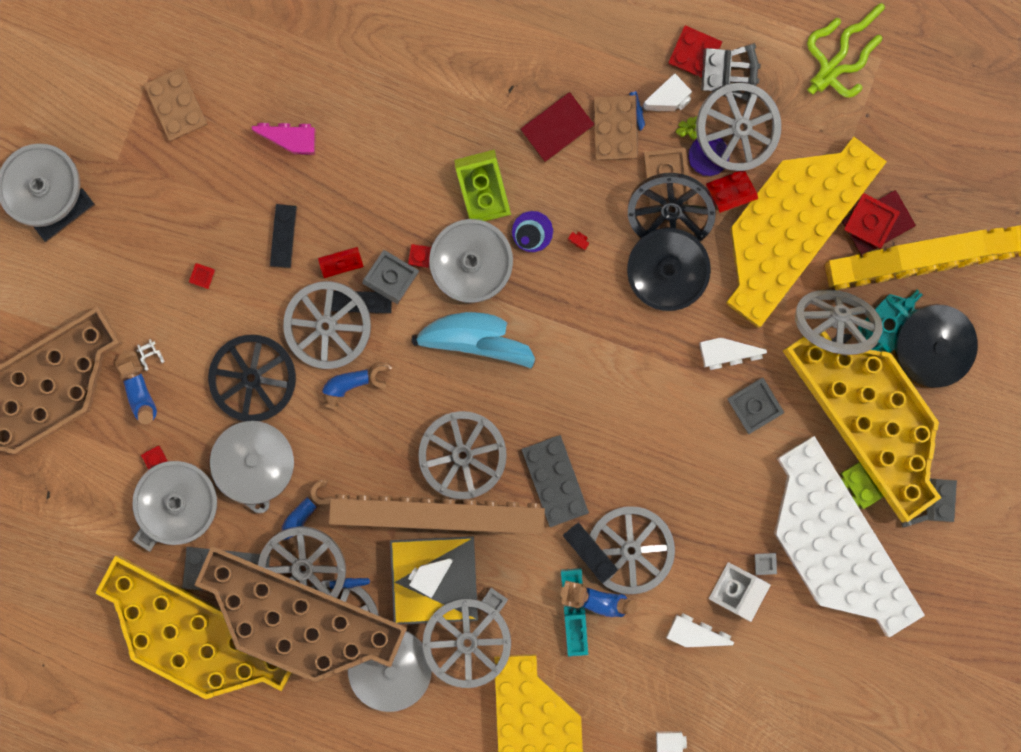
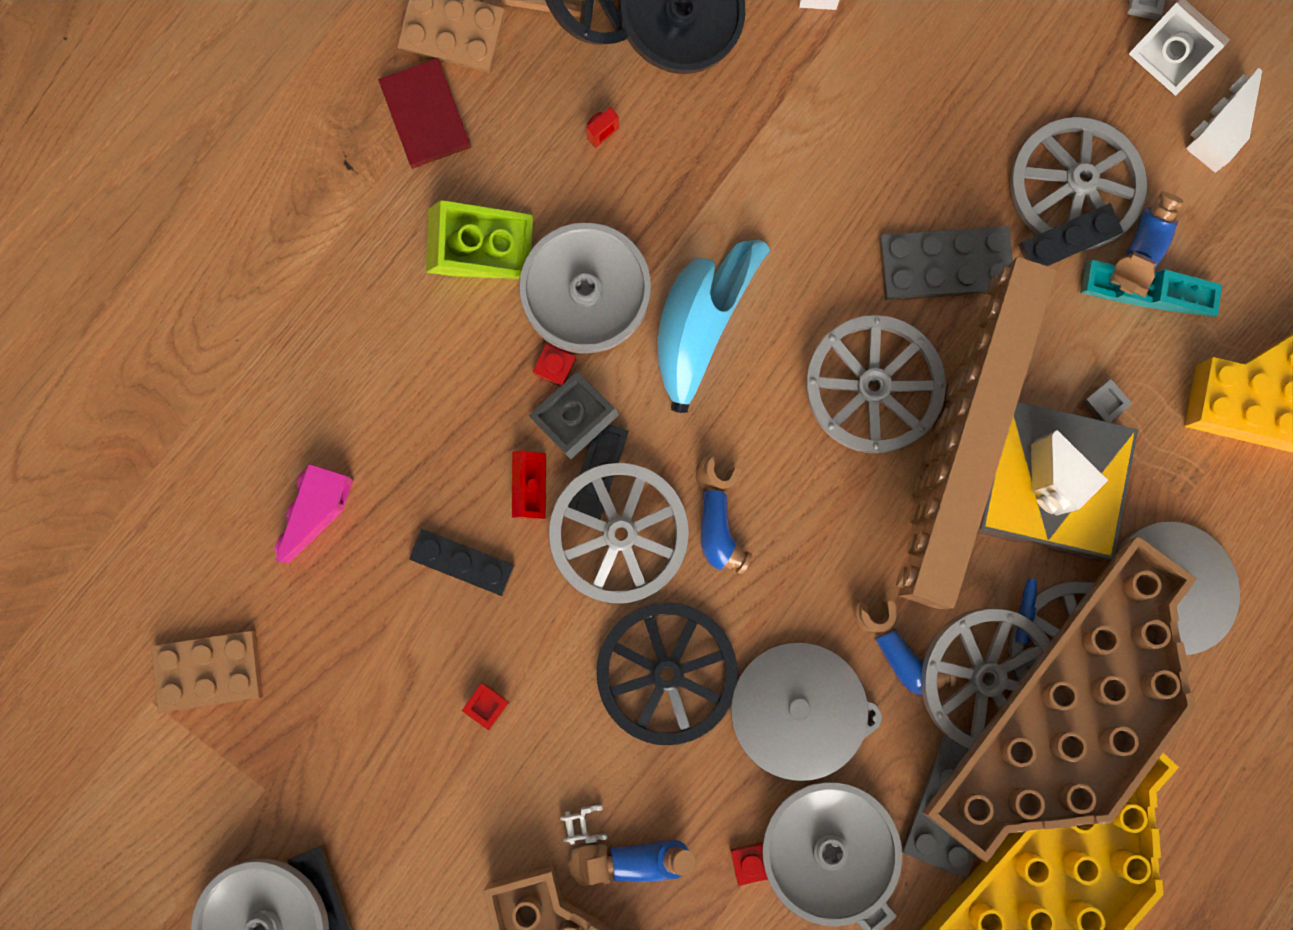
camera: 75 degrees left, 5 degrees down
light grey wheel [423,599,511,688] -> none
tile [512,211,553,253] -> none

